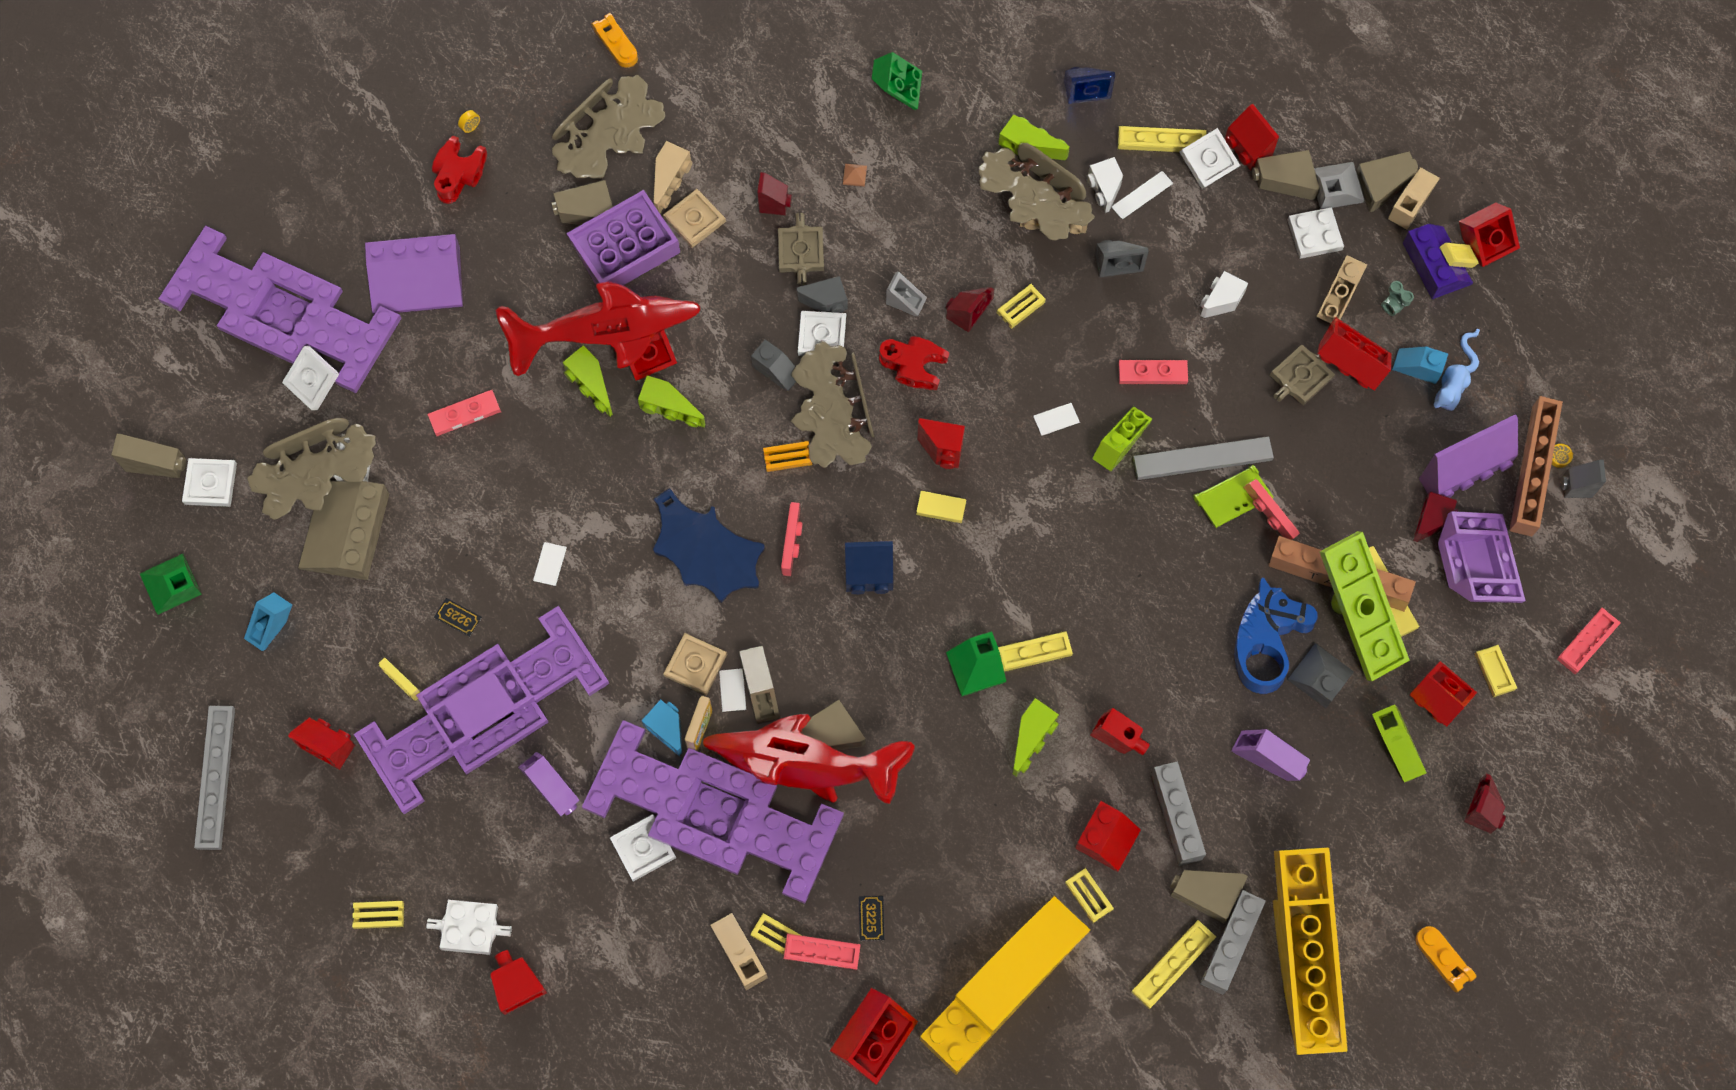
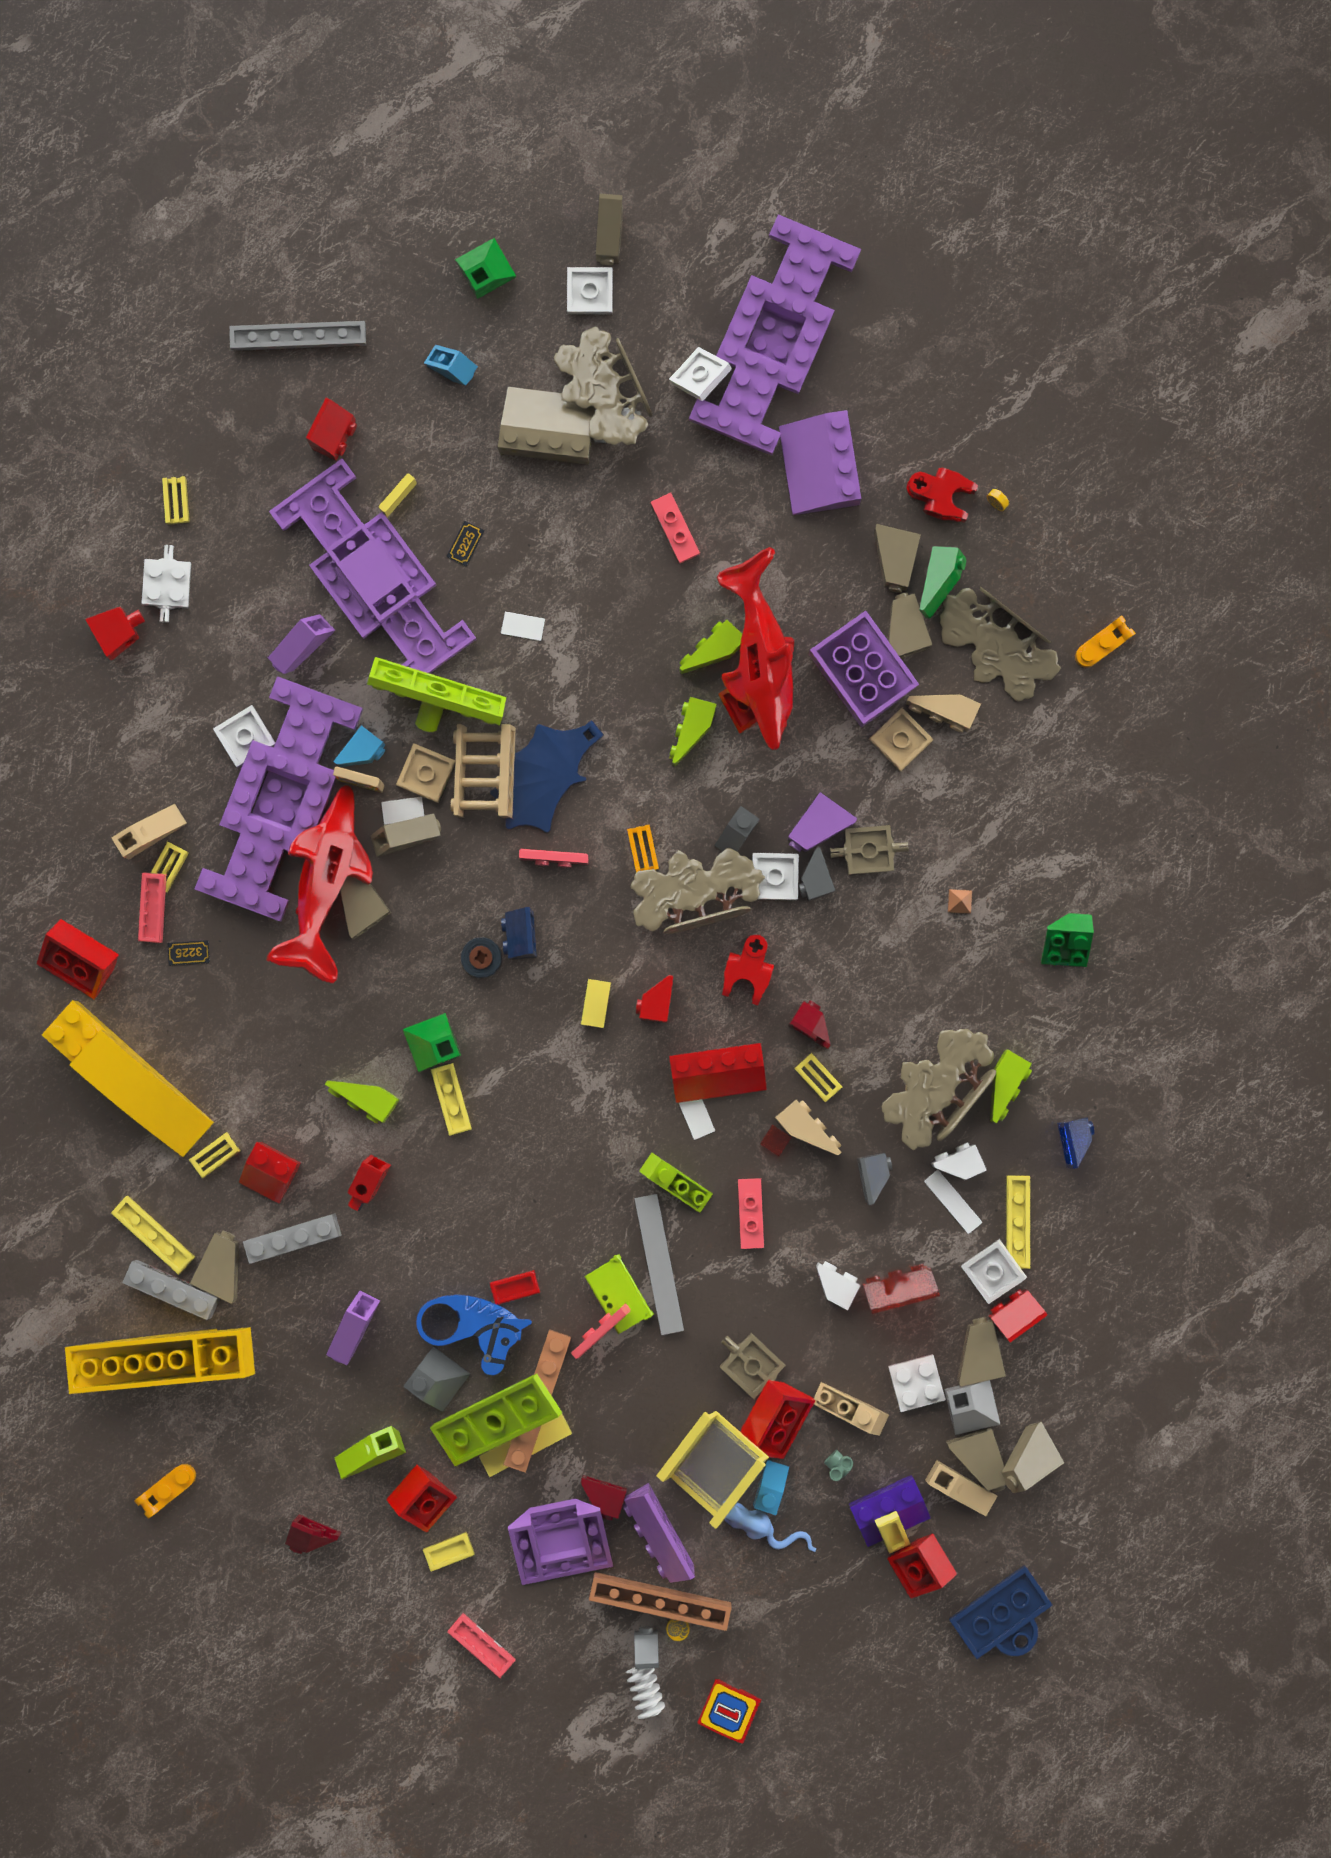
camera: 90 degrees right, 15 degrees up
dark red slope [757,172,792,216] -> none
light grey slope [886,272,927,316] -> none
none -> lime plate [367,657,506,732]
none -> tan fence [451,724,516,818]
none -> black wheel [461,937,502,978]
none -> red tile [490,1270,540,1305]
none -> white piece [625,1668,665,1719]
none -> clear piece [656,1411,769,1529]
none -> red slope [669,1043,767,1103]
none -> slope [697,1679,762,1744]
none -> clear red tile [760,1125,792,1156]
none -> tan slope [775,1100,842,1155]
none -> medium lavender slope [787,792,857,852]
none -> clear red slope [862,1263,940,1314]
none -> dark tan slope [874,524,921,593]
none -> slope [919,546,966,619]
none -> dark blue plate [949,1565,1053,1659]
none -> slope [1001,1422,1064,1493]

